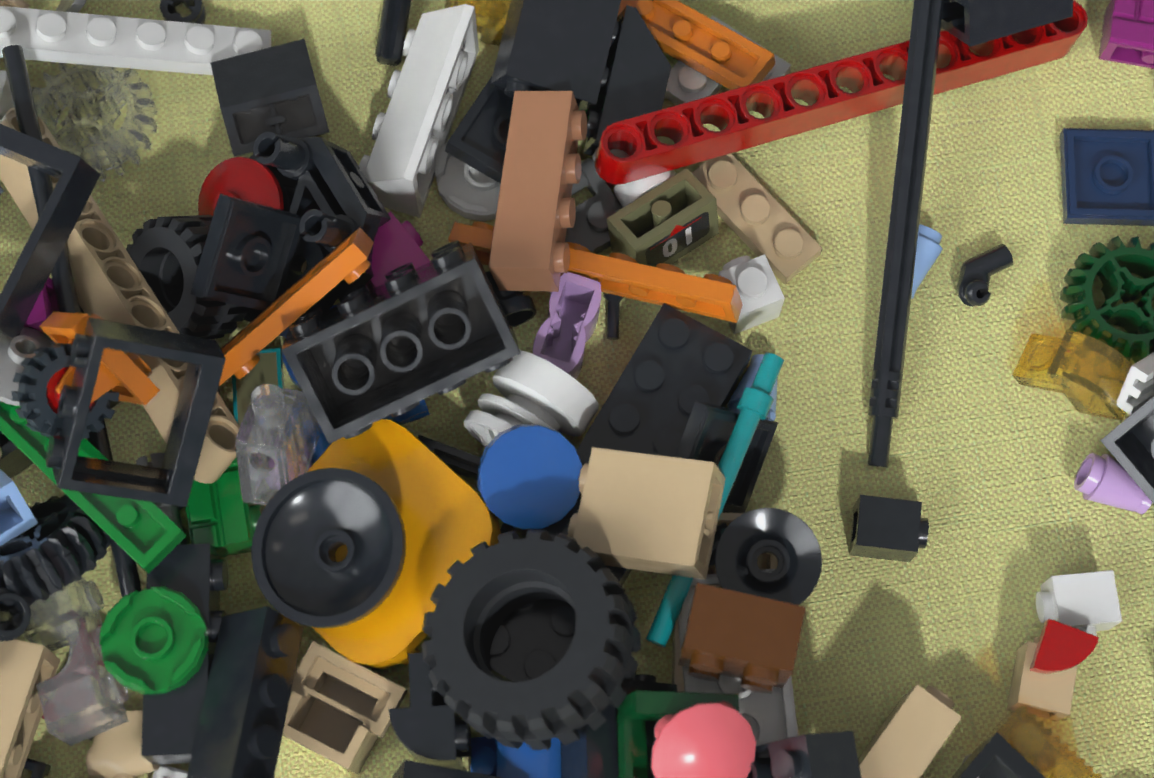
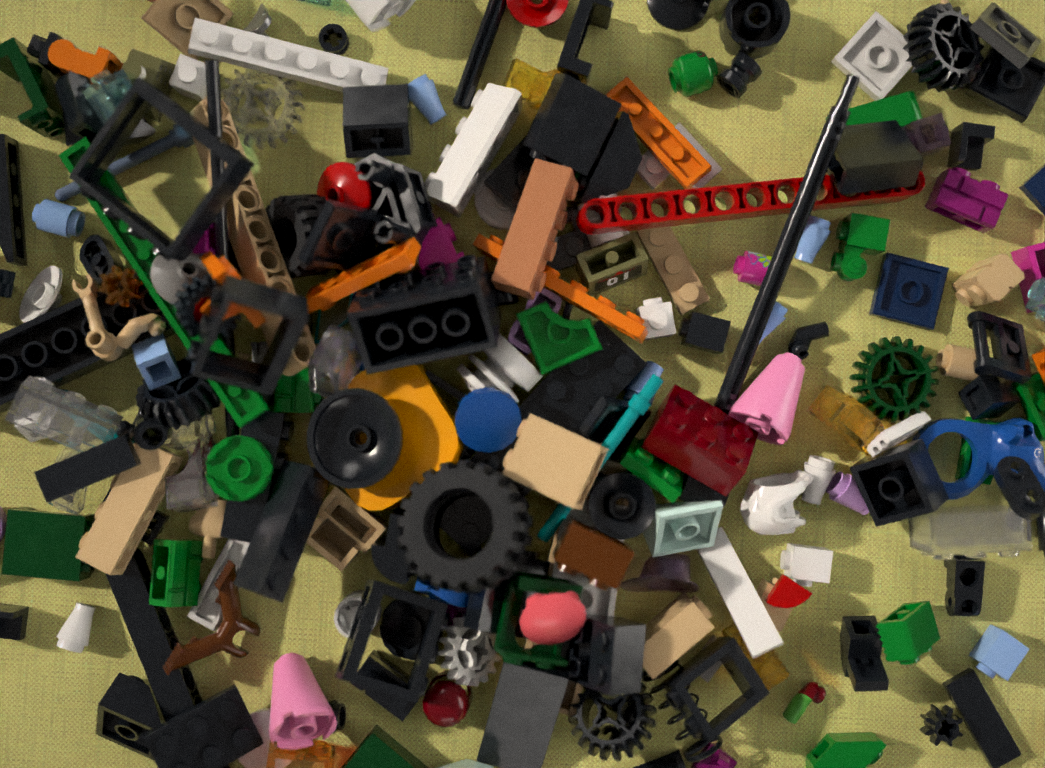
camera: 15 degrees right, 15 degrees up
none -> light blue cone [408,74,447,125]
none -> green tile [516,301,603,375]
none -> green plate [620,437,685,503]
none -> piece [620,553,699,593]
none -> dark red brick [641,384,759,496]
none -> light aqua slope [643,501,723,558]
none -> black brick [678,311,731,354]
none -> white tile [697,527,783,659]
none -> bright pink cone [728,352,805,445]
none -> dark pink brick [733,250,772,286]
none -> white helmet [740,470,813,535]
none -> light blue cone [794,215,831,264]
none -> white cone [801,455,836,505]
none -> green brick [830,213,890,281]

